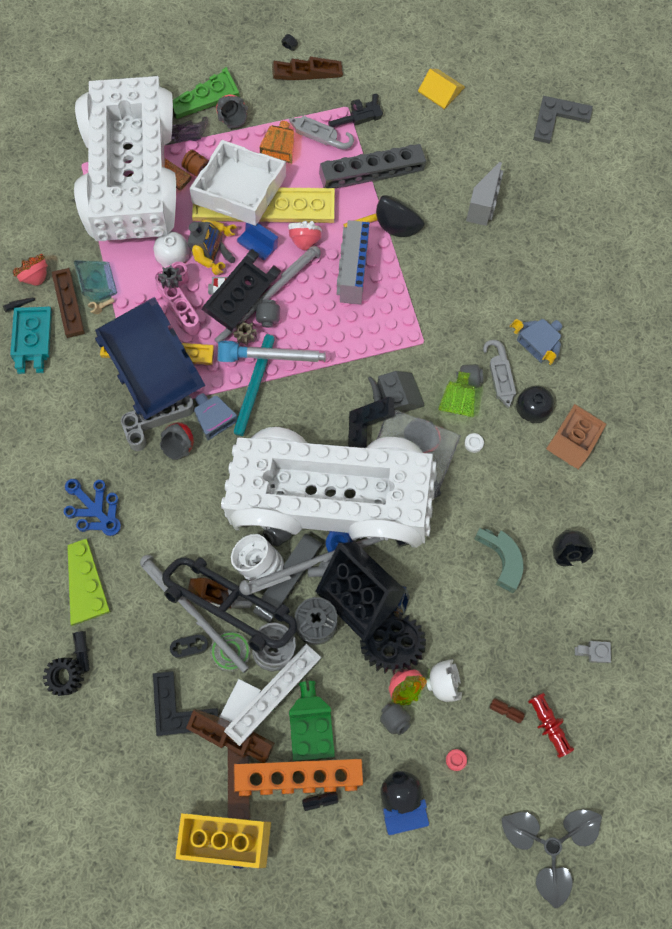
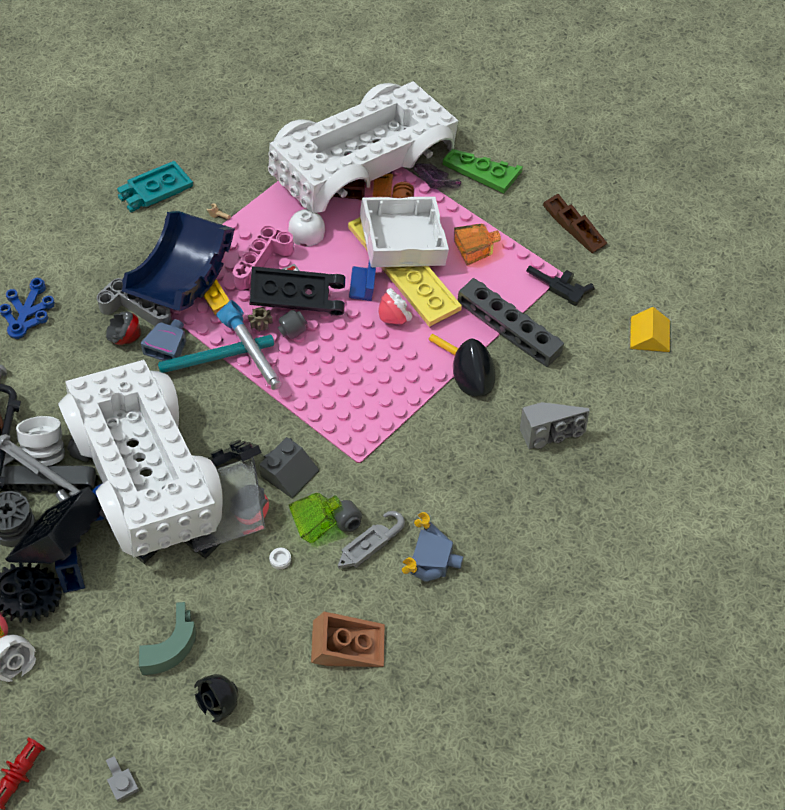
camera: 60 degrees right, 15 degrees down
black helmet [3,297,35,312] -> none
coral hair [13,253,48,286] -> none
reddish brown plate [52,268,85,338] -> none
clear light blue slope [74,260,117,302] -> none
dark grey gear [158,265,182,290] -> none
torso [187,220,237,275] -> none
light grey bar [214,246,321,344] -> none
dark grey hair [216,94,248,129] -> none
dark grey helmet [219,240,235,263] -> none
black axle [281,34,298,51] -> none
light grey plate [289,116,354,150] -> none
light grey brick [336,220,370,305] -> none
copper piece [489,698,525,723] -> none
black cylinder [516,386,555,424] -> none
dark grey plate [533,96,593,144] -> none

